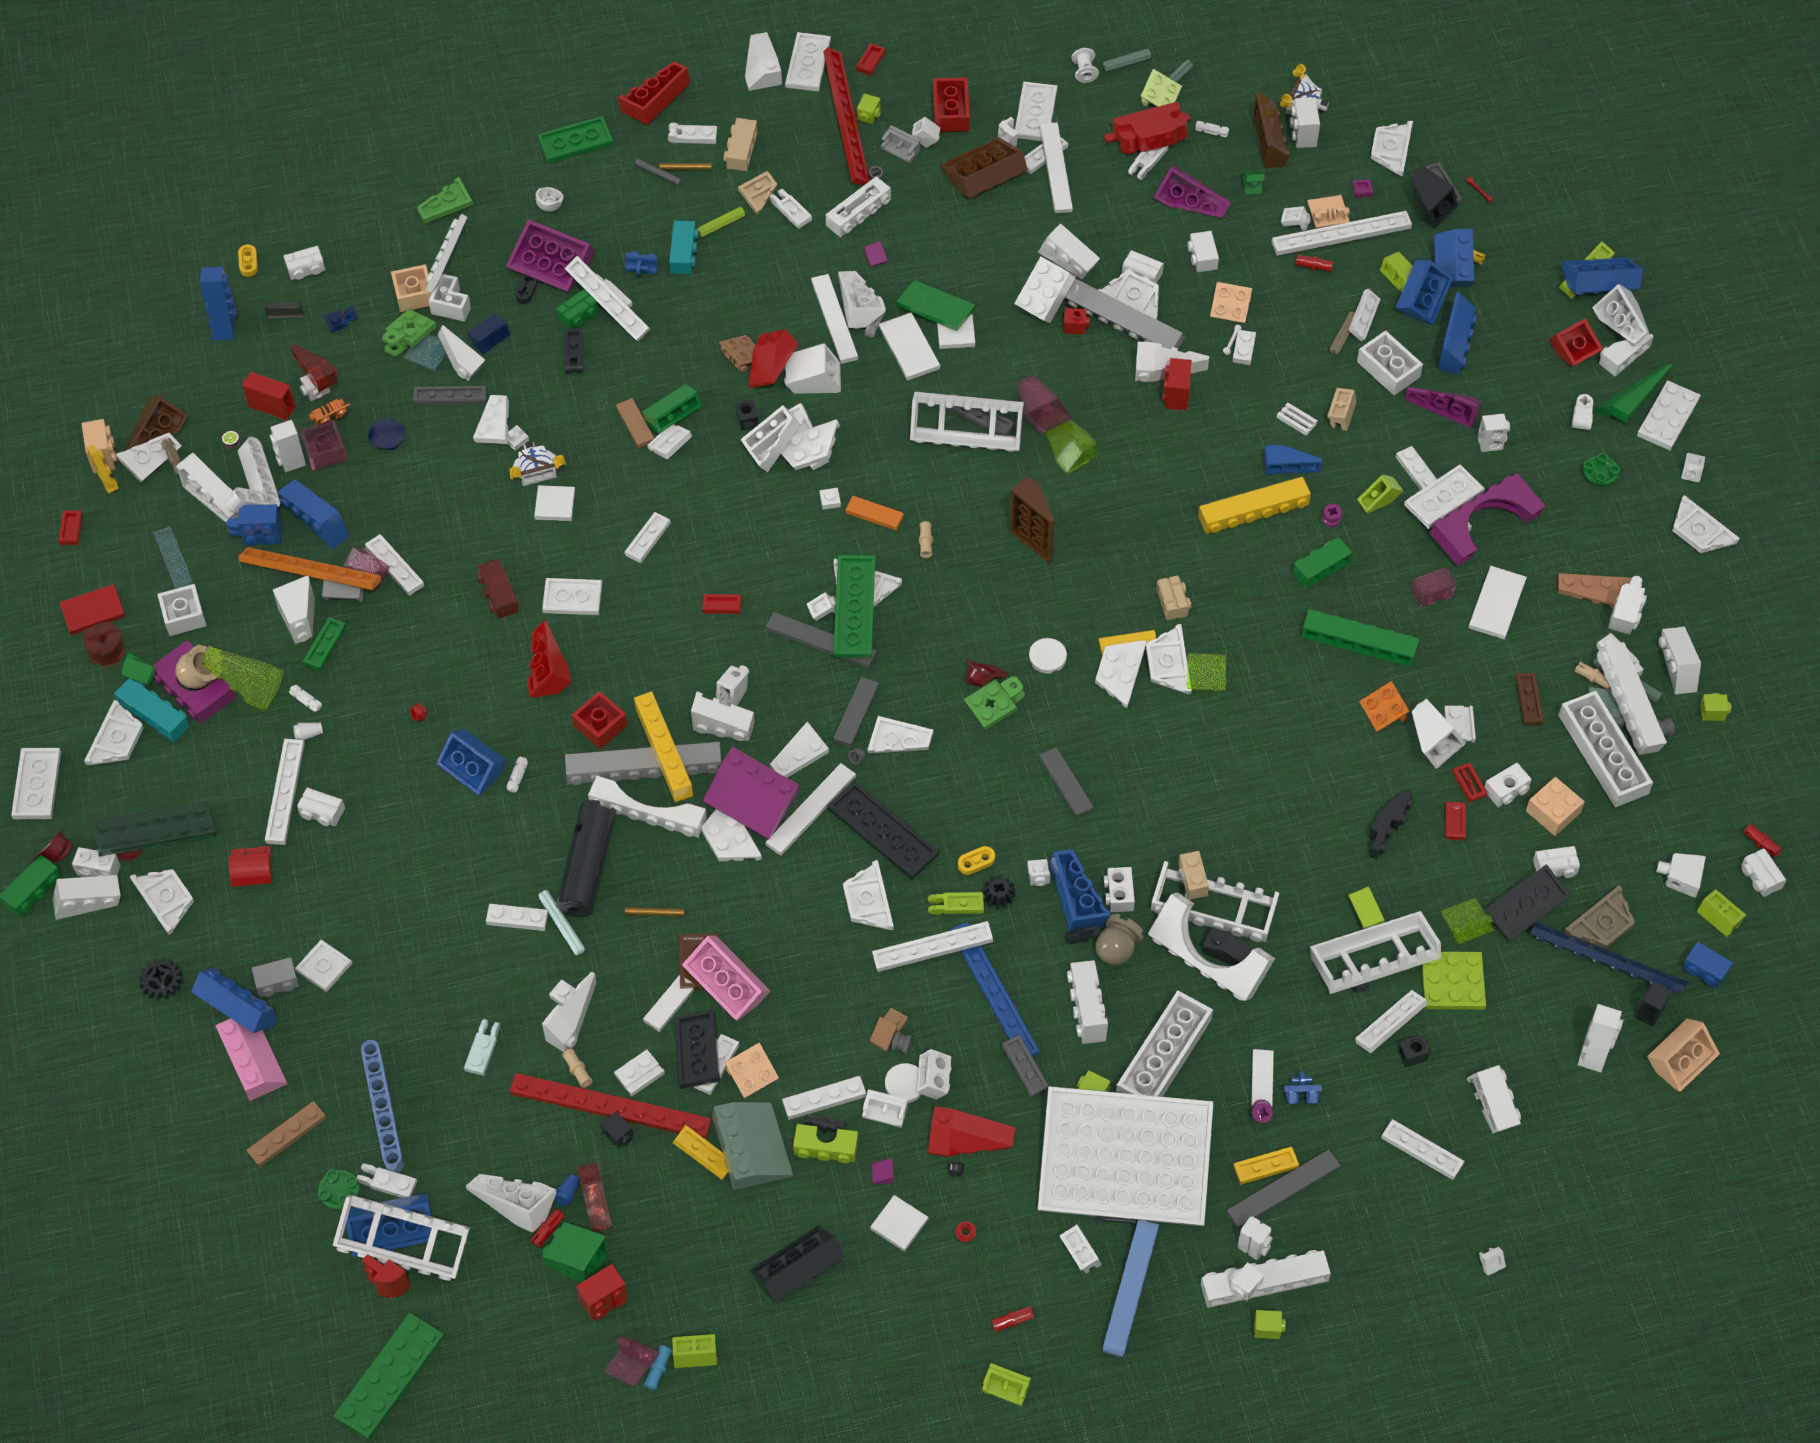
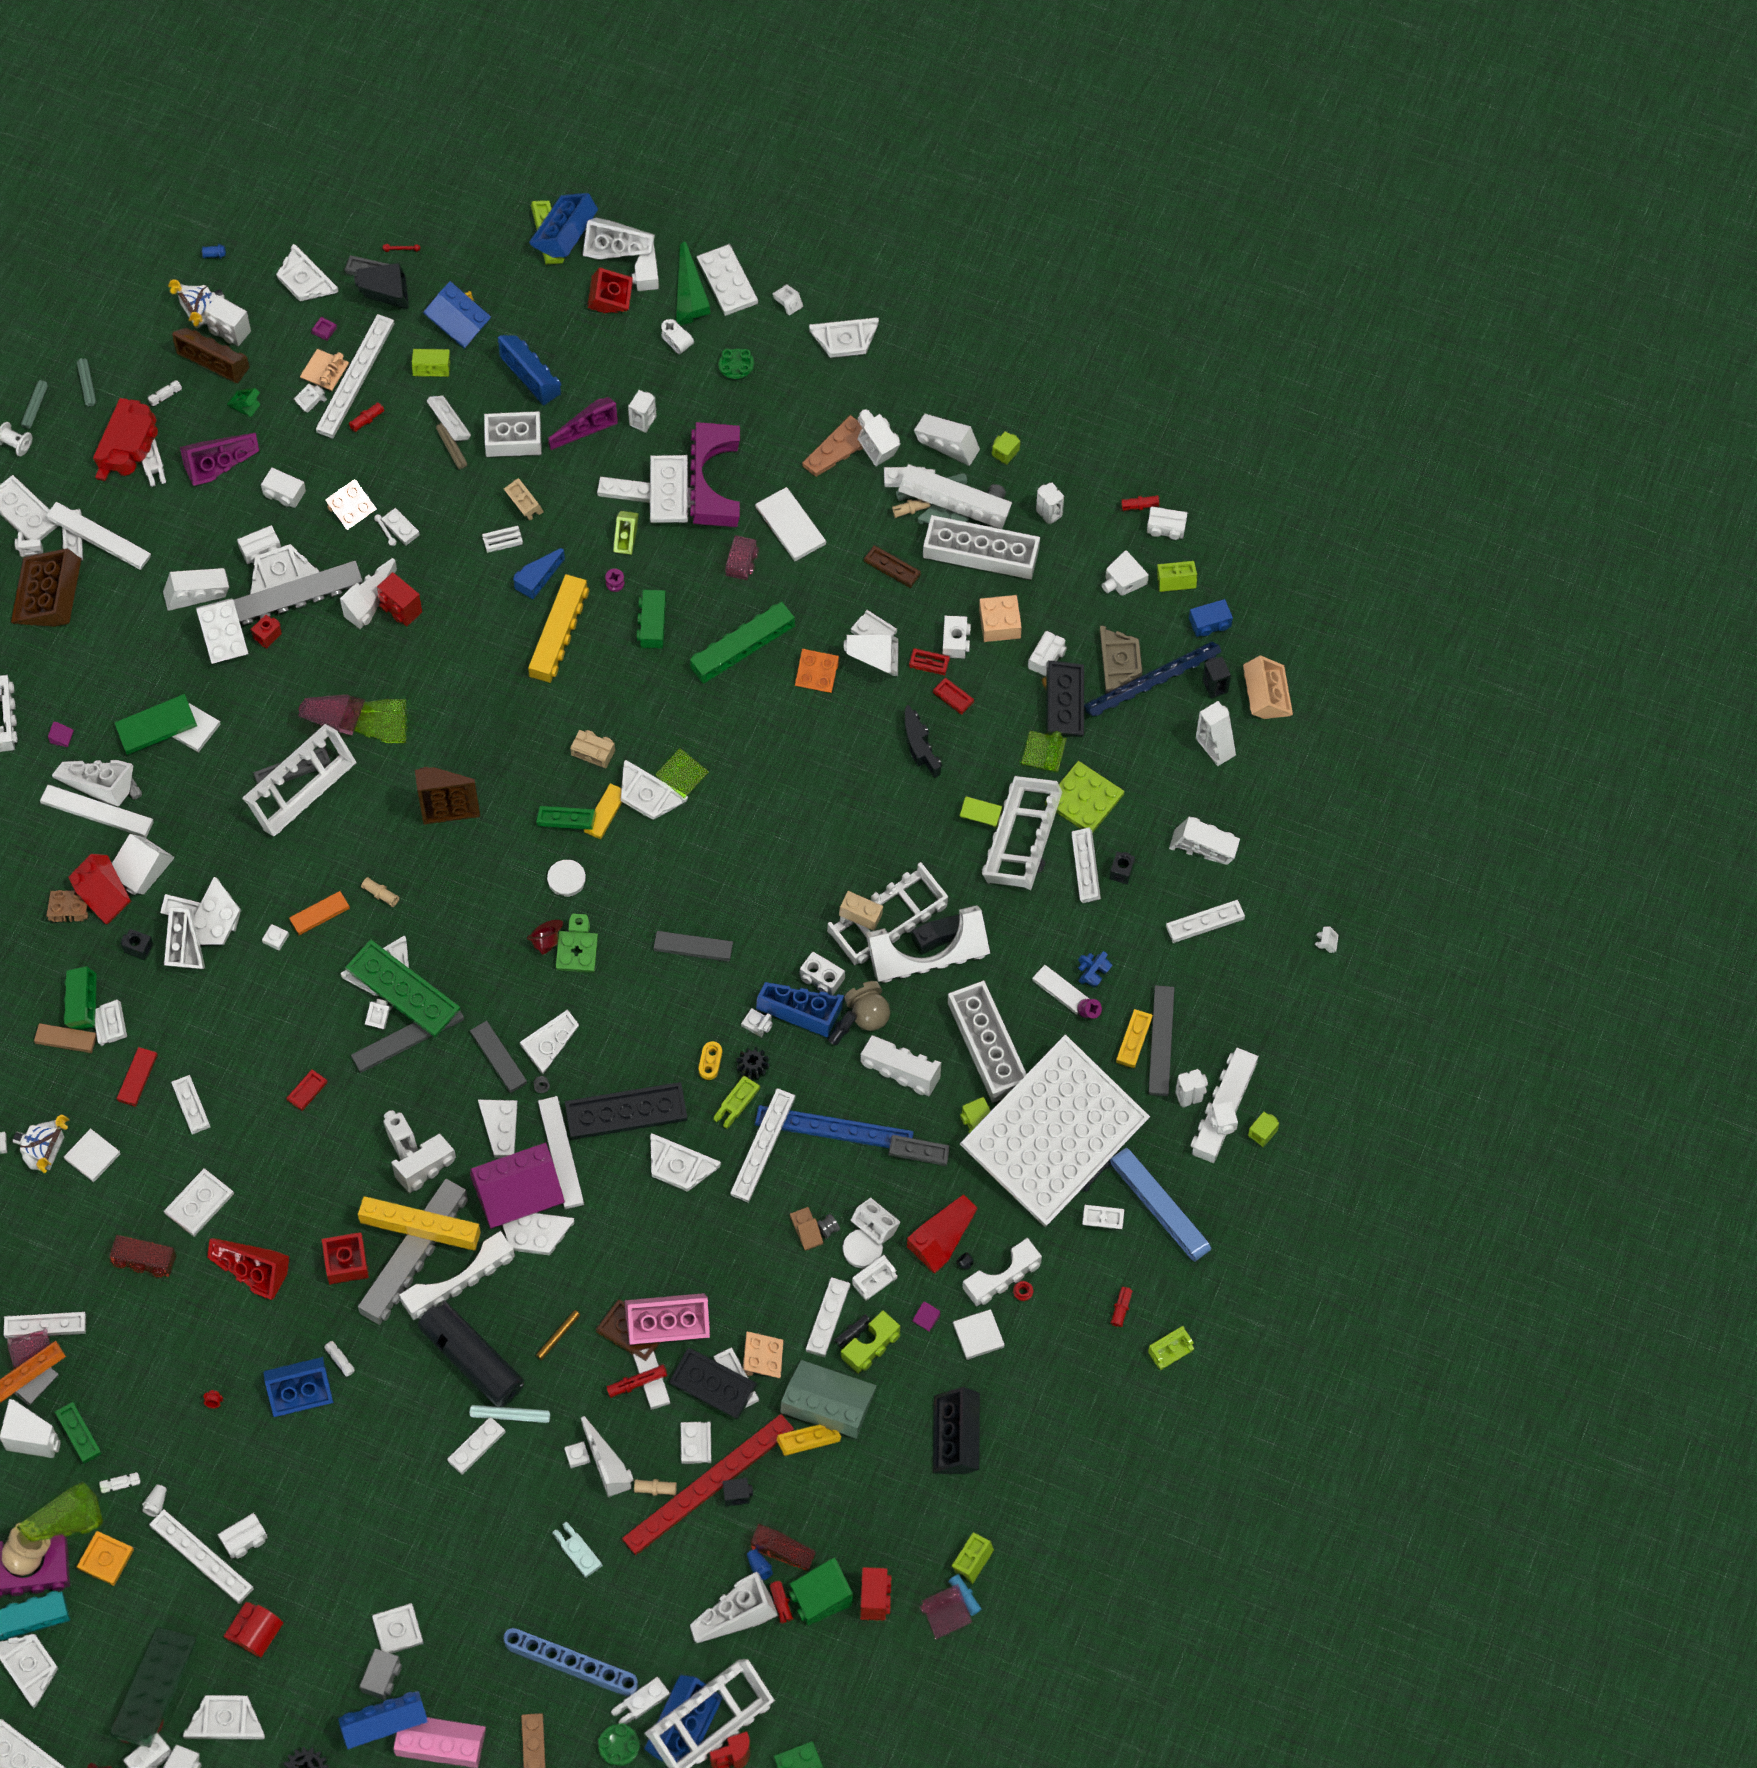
camera: 55 degrees left, 5 degrees up
white tile [879,313,940,381] -> none
white wing [1095,640,1147,708] -> none
yellowish green hinge [1140,69,1182,107] -> none
blue slope [1396,260,1453,325] -> none
none -> light orange plate [77,1531,134,1586]
none -> red tile [117,1047,158,1107]
none -> blue pin [202,244,226,258]
none -> green plate [536,806,596,830]
none -> red pin [606,1364,668,1398]
none -> white arch [963,1238,1042,1307]
none -> white brick [1036,483,1064,524]

